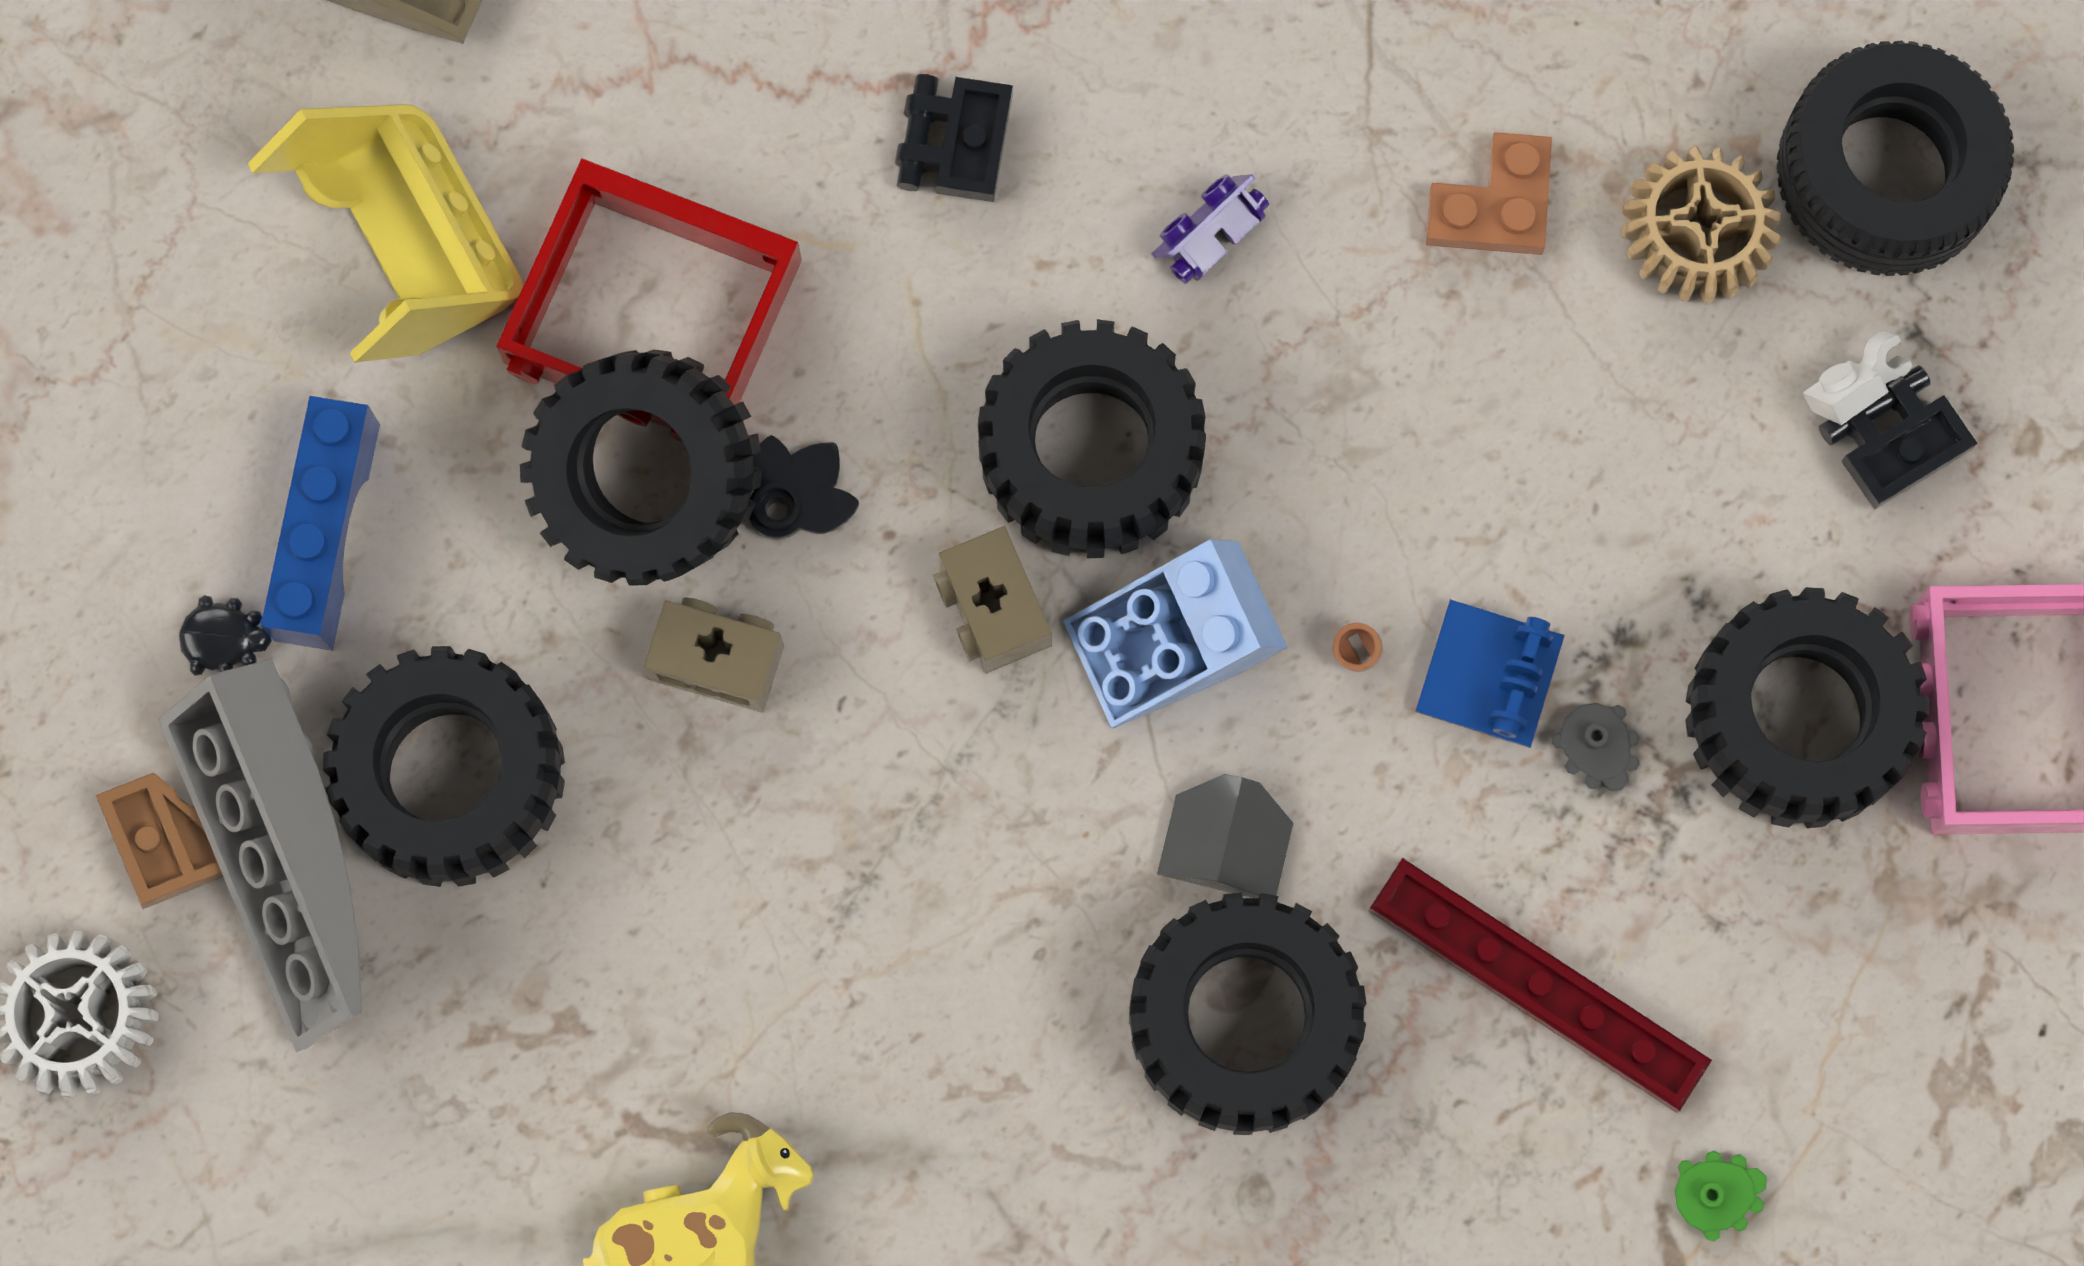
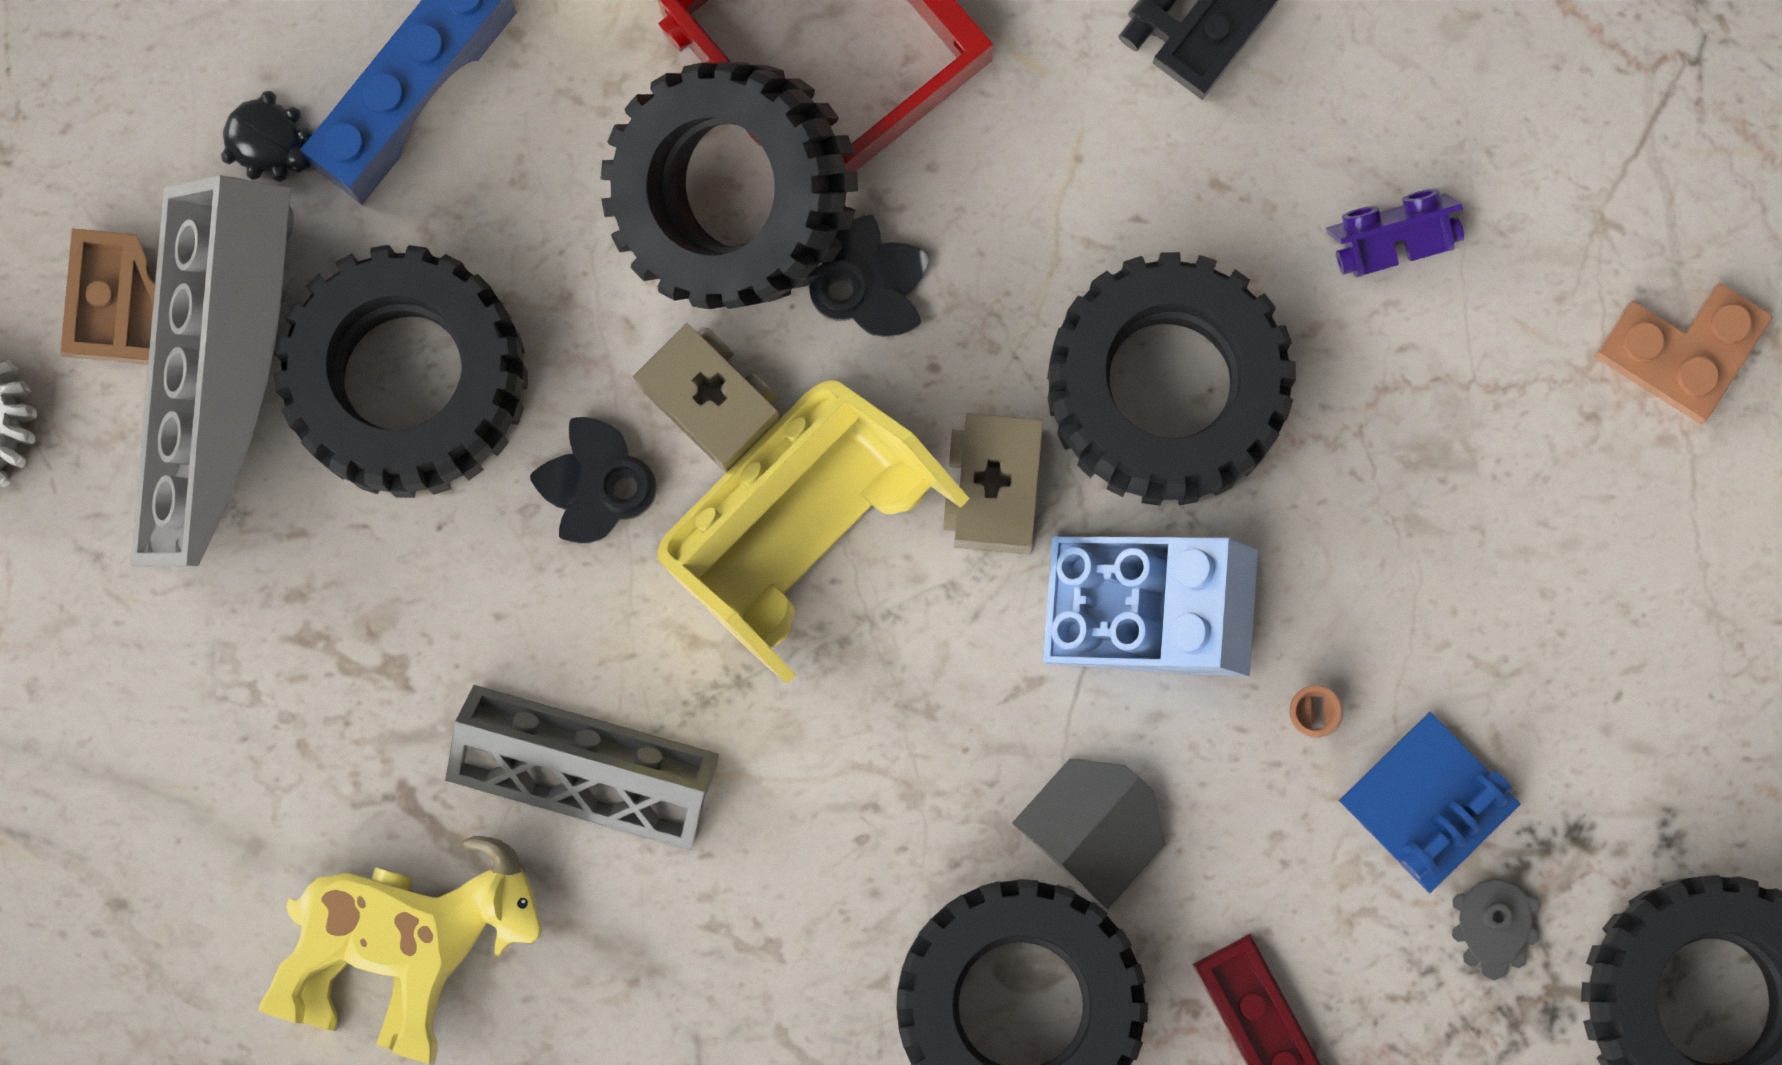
camera: 30 degrees right, 5 degrees up
none -> dark grey fence [445,685,719,850]
none -> black plate [530,417,657,544]
none -> light yellow windscreen [657,380,970,684]

